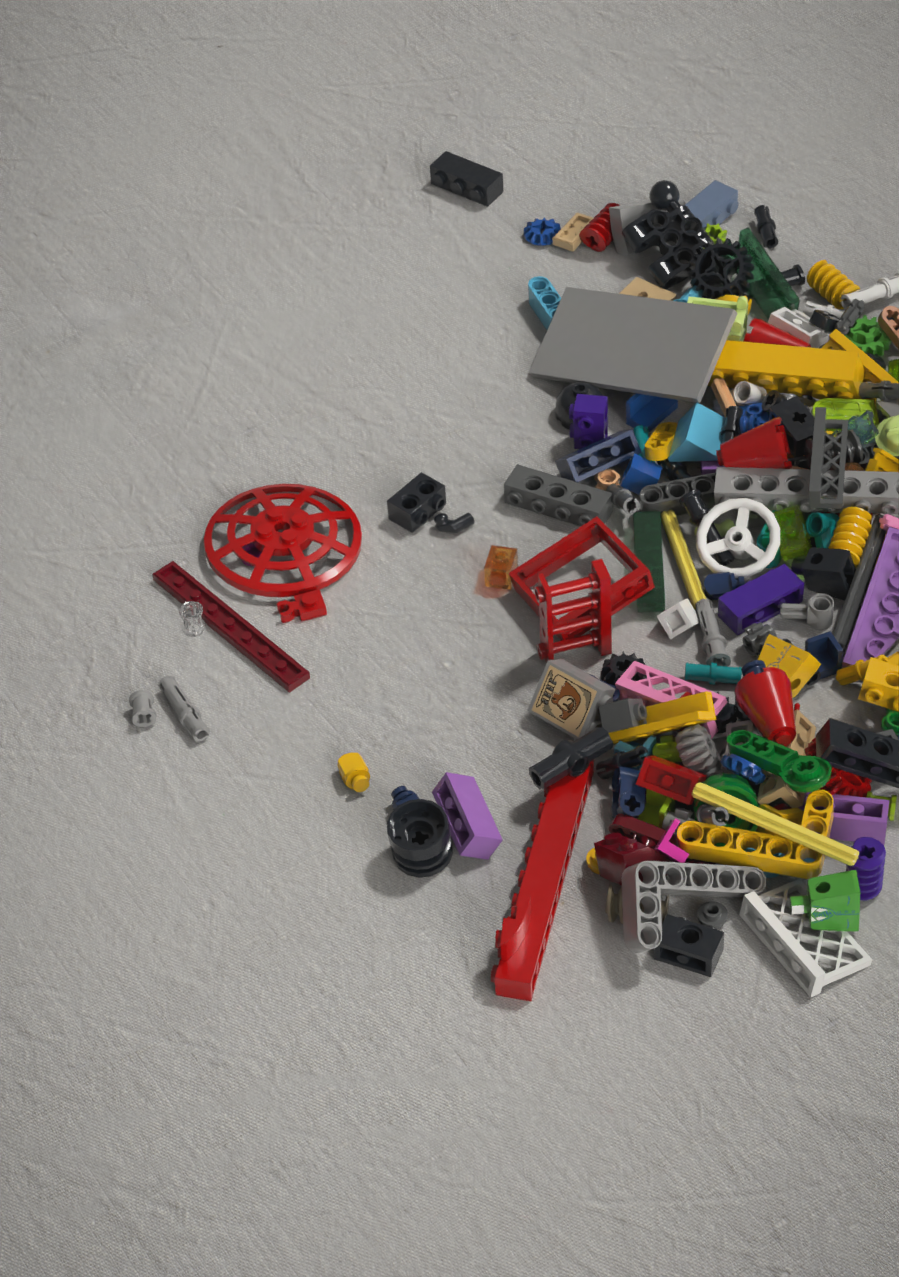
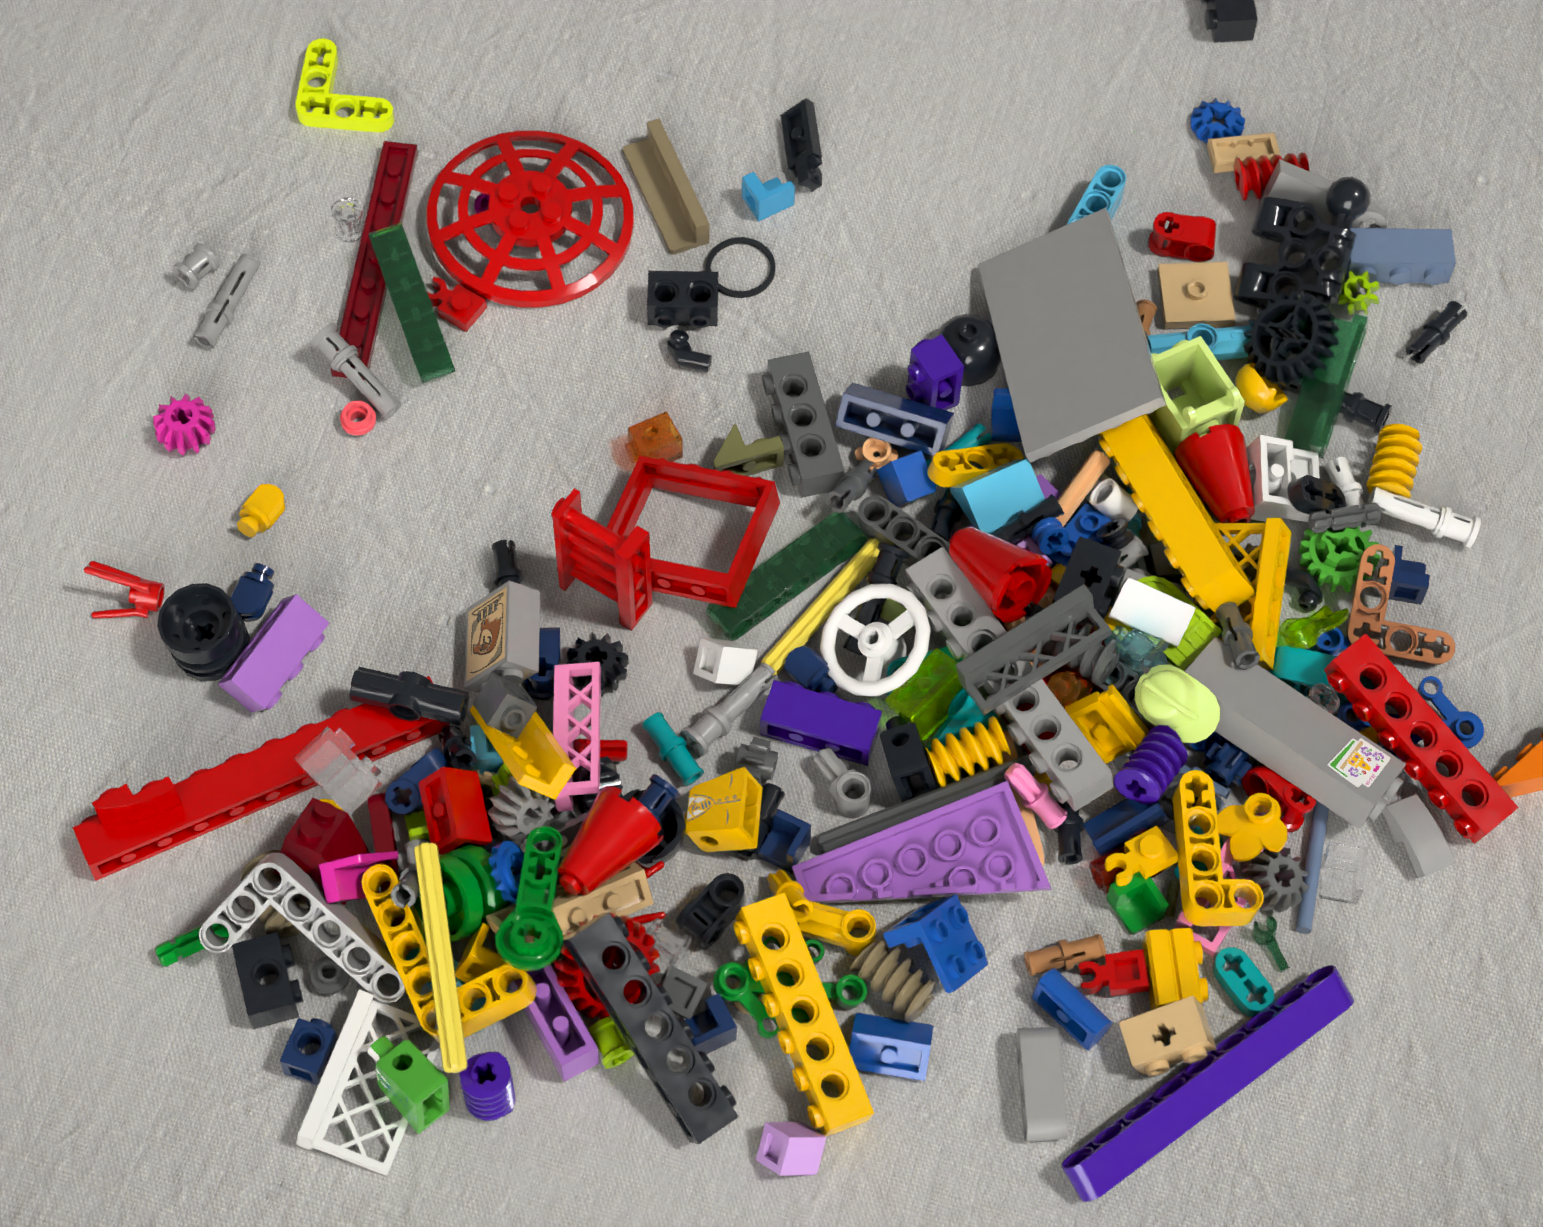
camera: 45 degrees right, 15 degrees up
none -> red plant [84,561,165,619]
none -> dark pink gear [153,393,216,456]
none -> green axle [155,923,229,966]
none -> dark blue brick [279,1018,338,1085]
none -> clear brick [293,727,383,816]
none -> neon yellow beam [296,38,395,132]
none -> light grey pin [310,323,402,420]
none -> coral plate [340,401,376,436]
none -> clear green beam [368,222,456,384]
none -> black pin [492,540,523,588]
none -> dark tan panel [623,118,709,255]
none -> black piece [675,873,746,949]
none -> black piece [706,237,775,298]
none -> olive slope [713,424,784,476]
none -> dark azure panel [742,172,795,221]
none -> black hinge [780,98,822,192]
none -> white slope [1108,577,1195,648]
none -> red piece [1148,212,1217,262]

